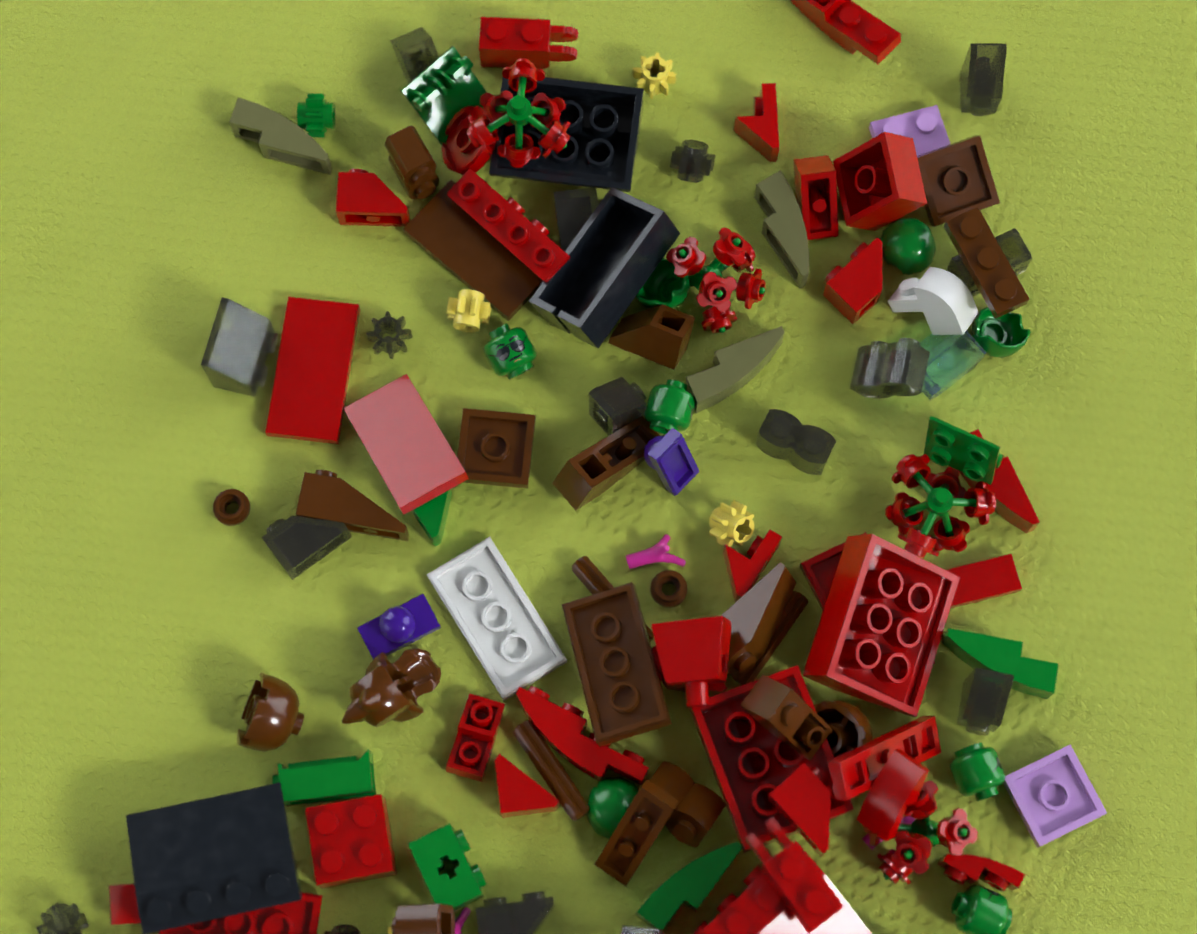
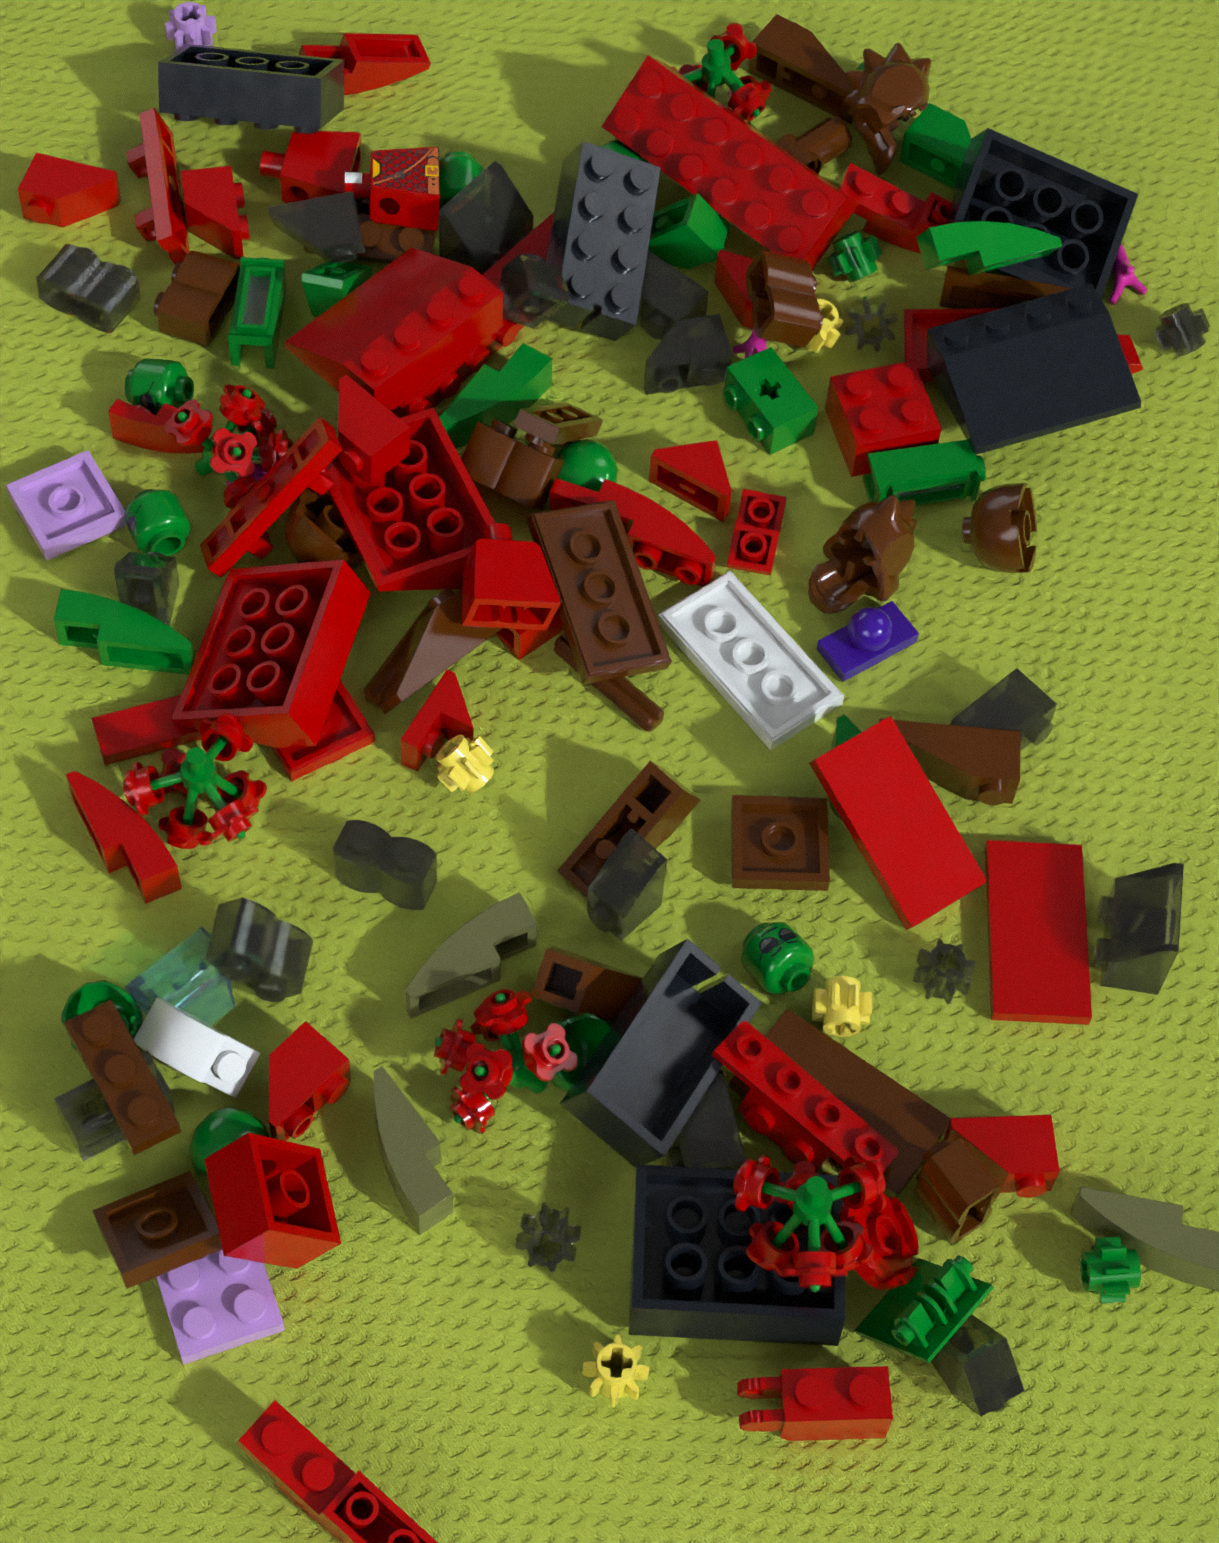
camera: 170 degrees right, 15 degrees down
reddish brown plate [213,489,250,526] -> none
reddish brown axle [513,720,590,821] -> none
dark pink bar [625,534,686,569] -> none
green head [644,379,696,435] -> none
dark purple tile [644,428,699,496] -> none
reddish brown plate [650,570,687,607] -> none
red slope [734,83,780,162] -> none
reddish brown slope [740,675,833,760] -> none
red hinge [745,818,845,934] -> none
red slope [793,155,839,240] -> none
red slope [856,749,929,842] -> none
green hinge [923,416,1004,485] -> none
clear smoke slope [960,43,1007,116] -> none

